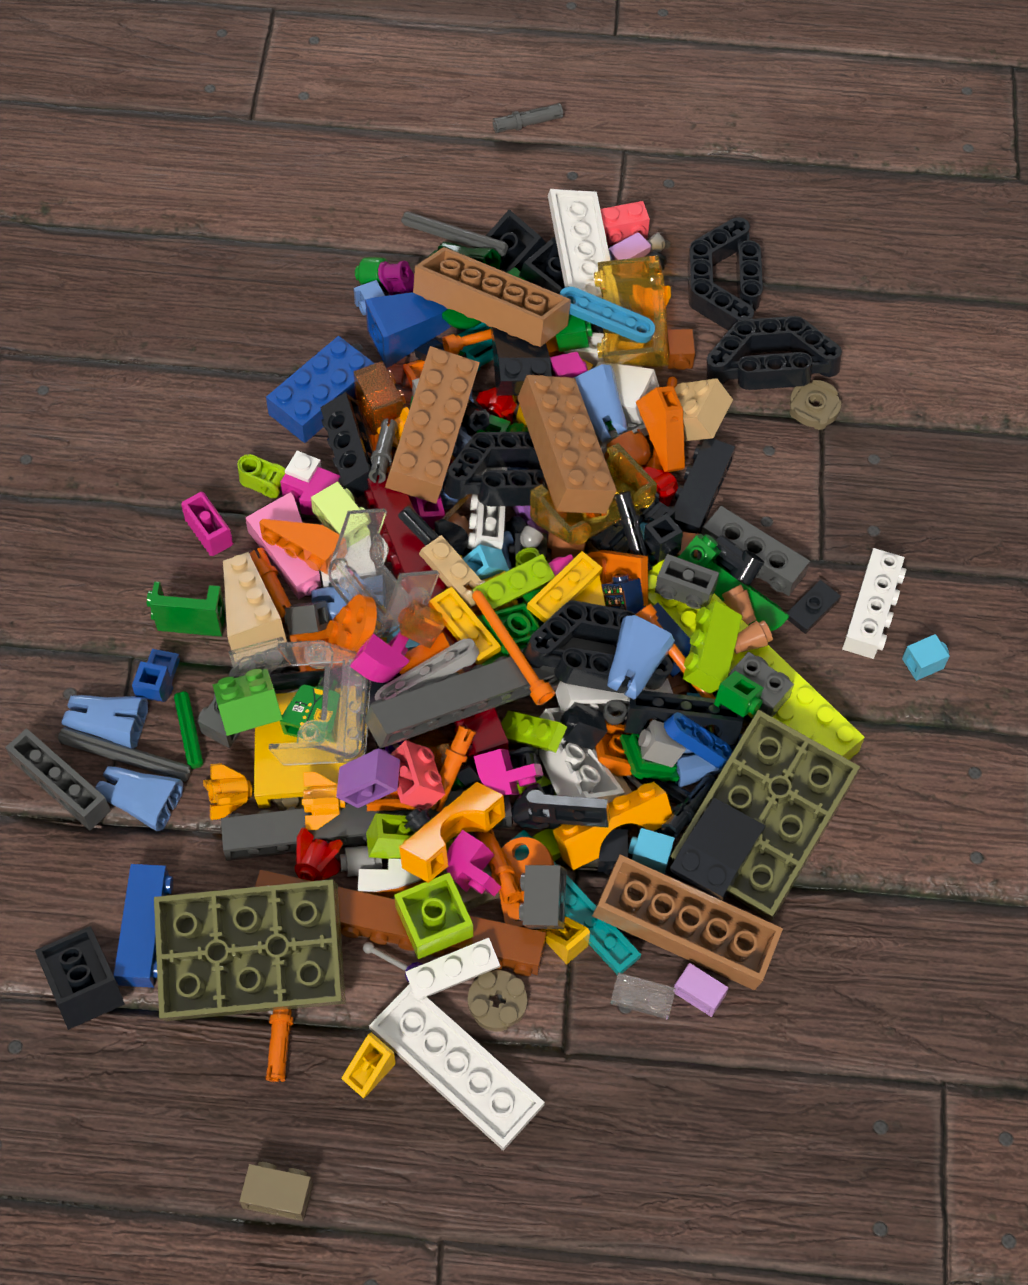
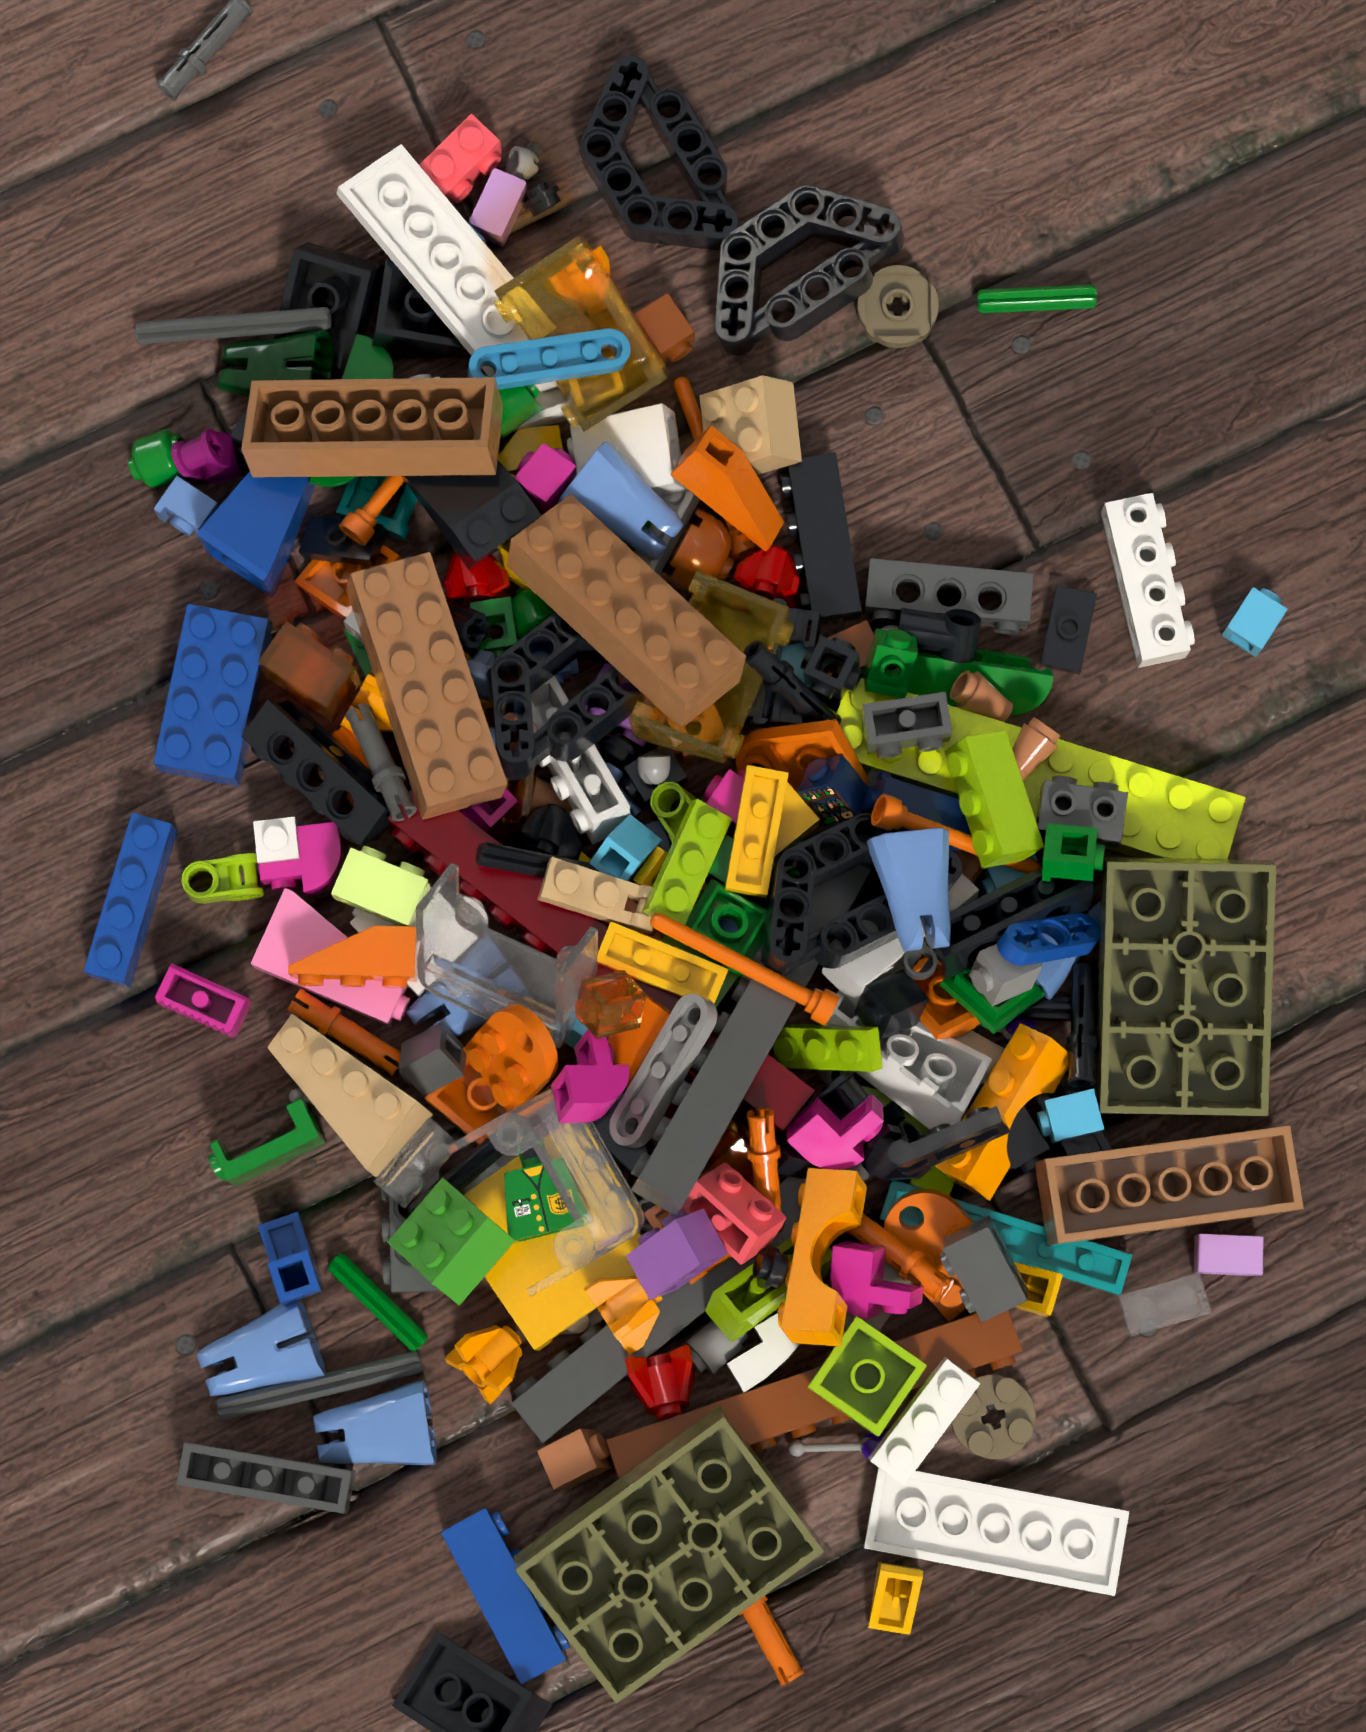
camera: 30 degrees left, 20 degrees up
black slope [670,797,766,901] -> none
none -> blue brick [83,813,178,988]
none -> nougat brick [537,1428,611,1490]
none -> green axle [977,284,1097,313]

